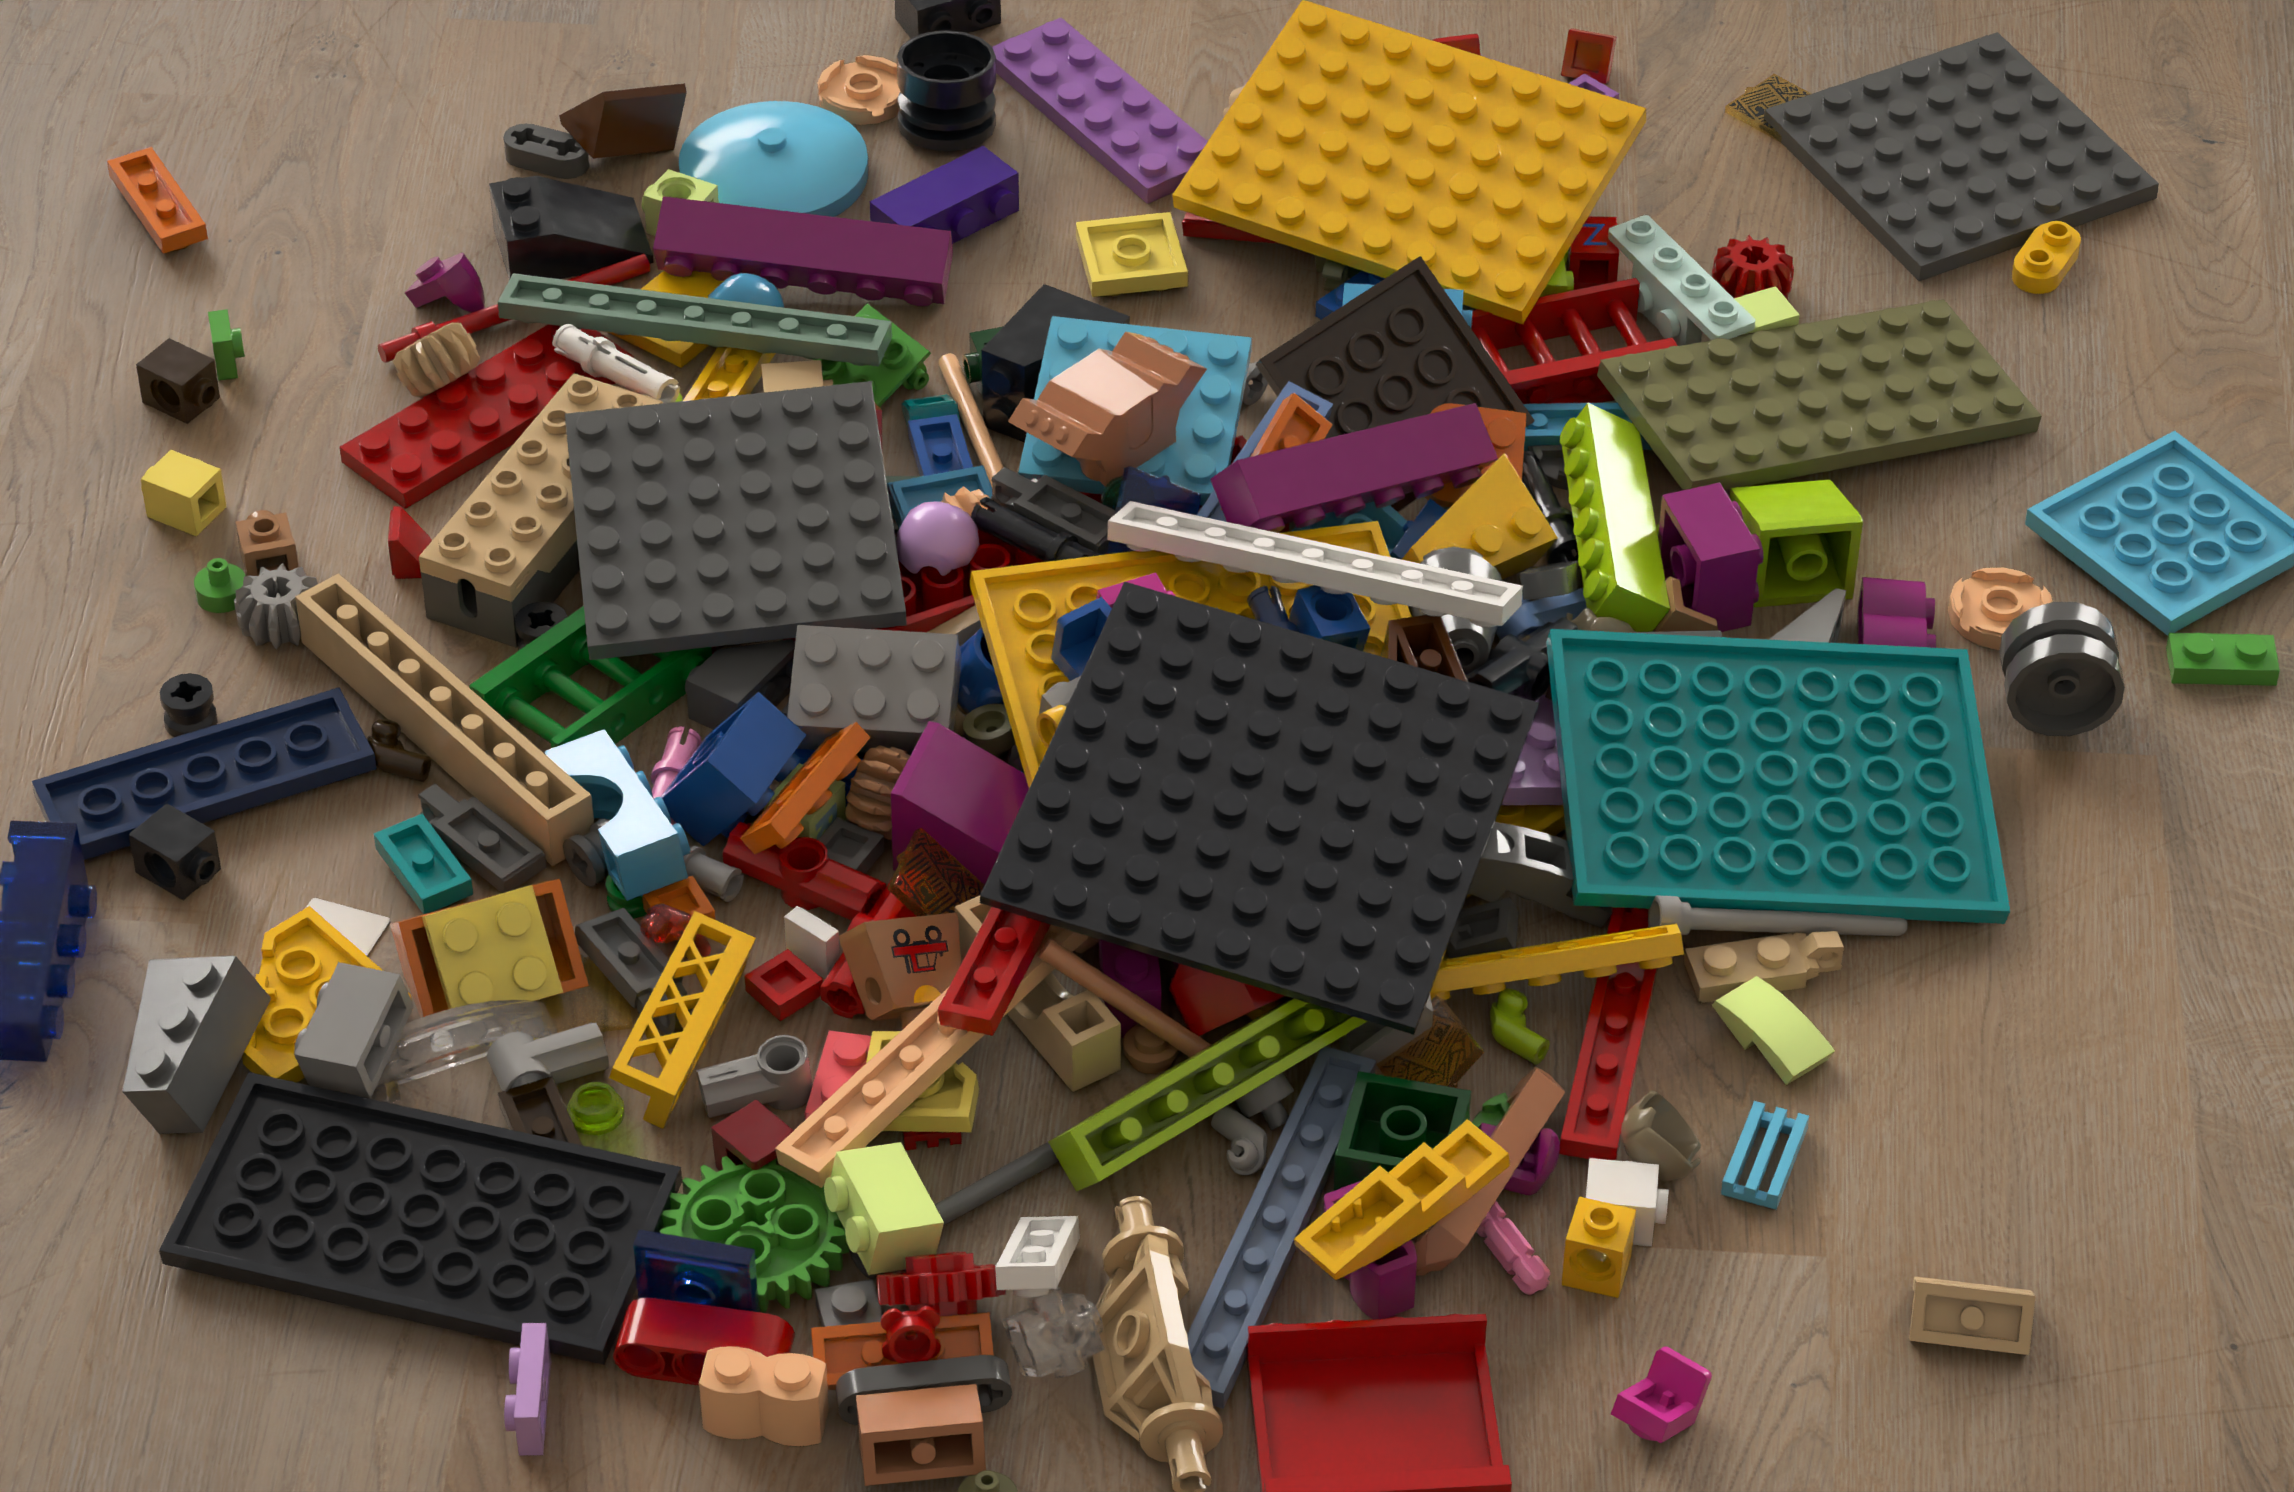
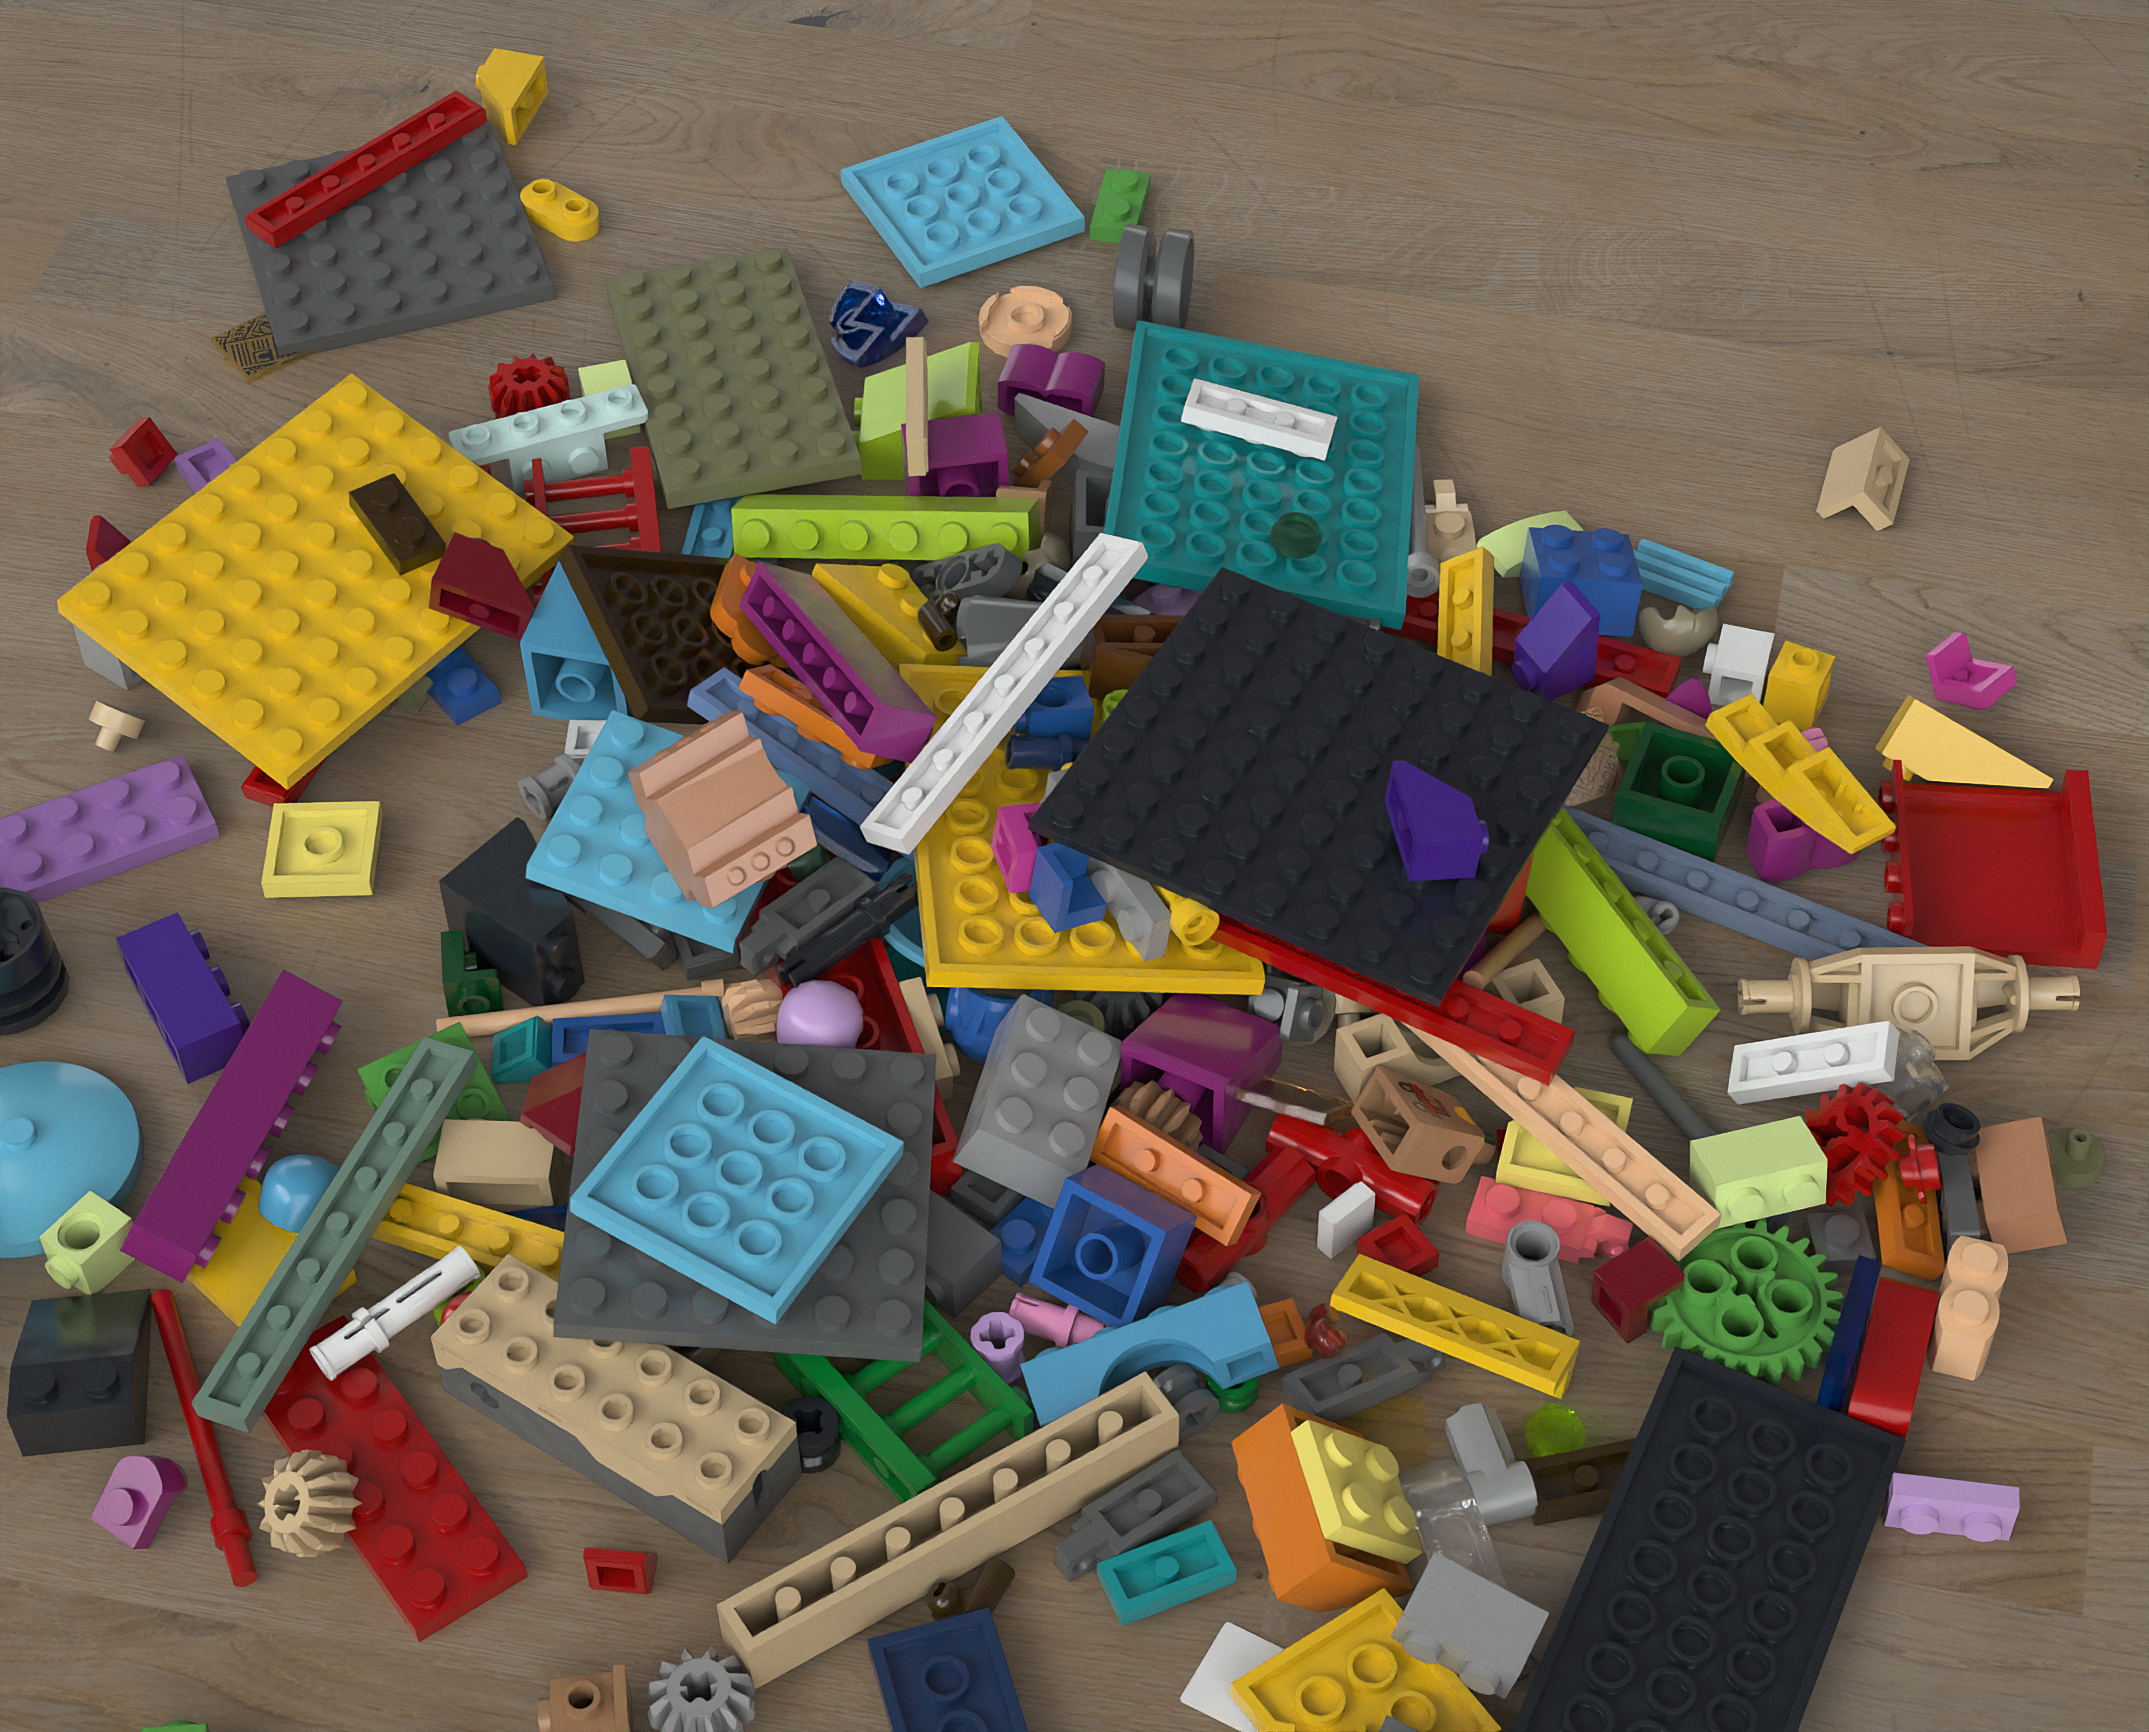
camera: 80 degrees left, 5 degrees up
none -> red tile [244,90,487,249]
none -> dark brown plate [349,473,446,576]
none -> dark red slope [429,532,534,641]
none -> yellow slope [476,48,549,145]
none -> medium azure plate [570,1036,904,1325]
none -> clear blue brick [829,280,929,368]
none -> tan tile [906,337,928,476]
none -> dark brown arm [917,590,962,652]
none -> lavender bush [971,1312,1025,1388]
none -> dark orange plate [1010,419,1089,489]
none -> white plate [1181,378,1337,460]
none -> clear green plate [1270,512,1322,559]
none -> dark purple slope [1384,760,1489,881]
none -> dark purple slope [1511,580,1600,701]
none -> blue brick [1519,525,1643,637]
none -> yellow slope [1875,694,2054,788]
none -> black plate [1922,1103,1981,1156]

